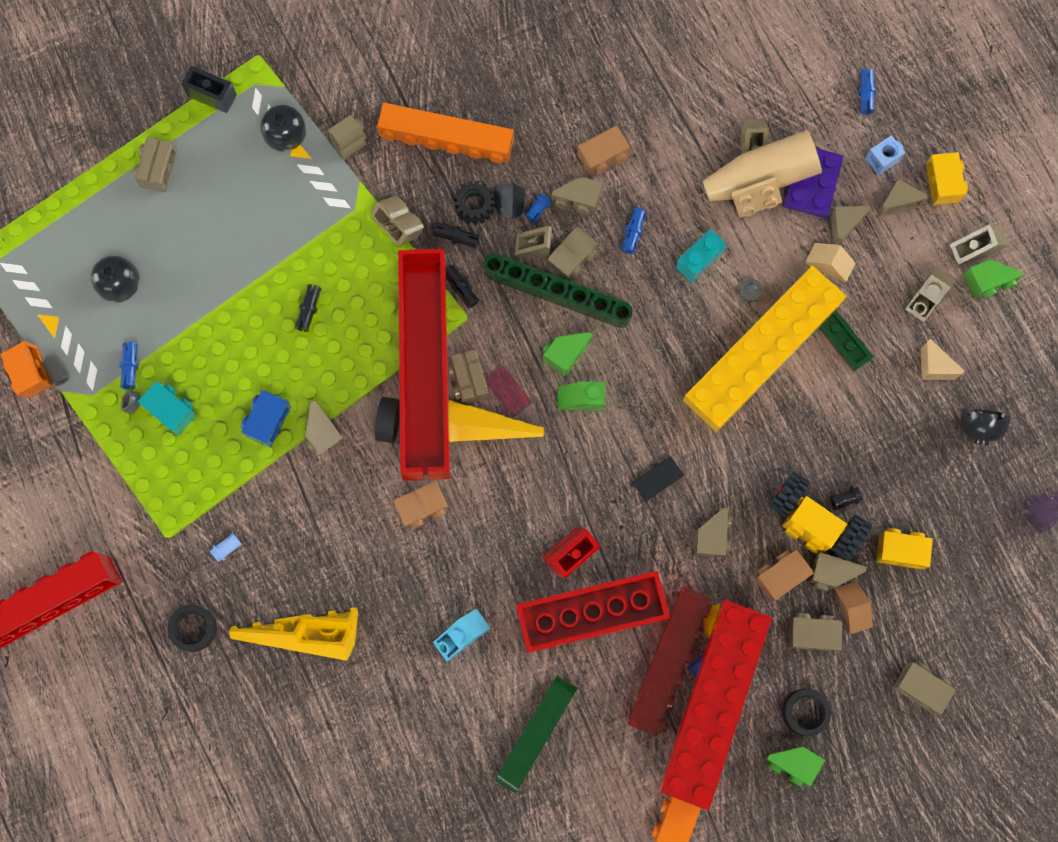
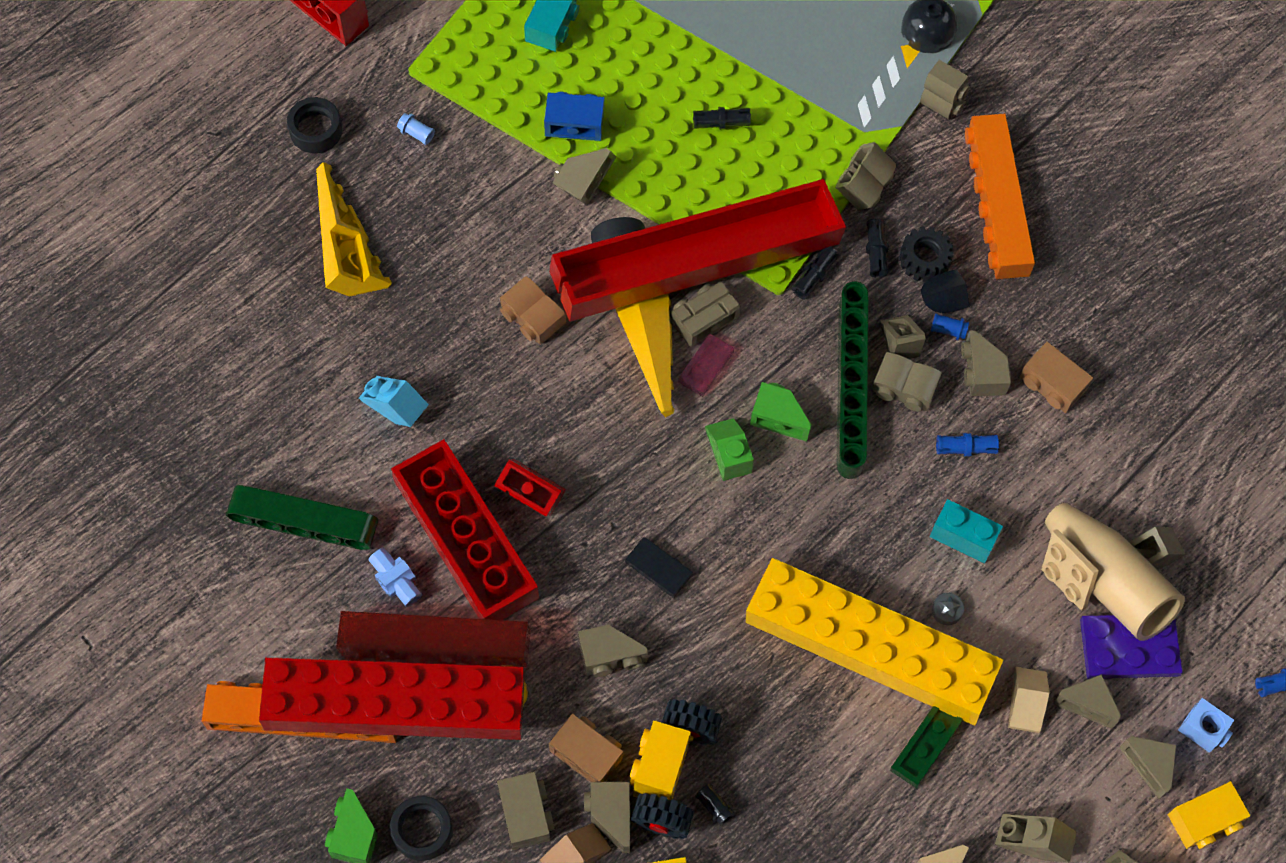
camera: 70 degrees right, 10 degrees down
none -> light blue axle [369,548,422,607]

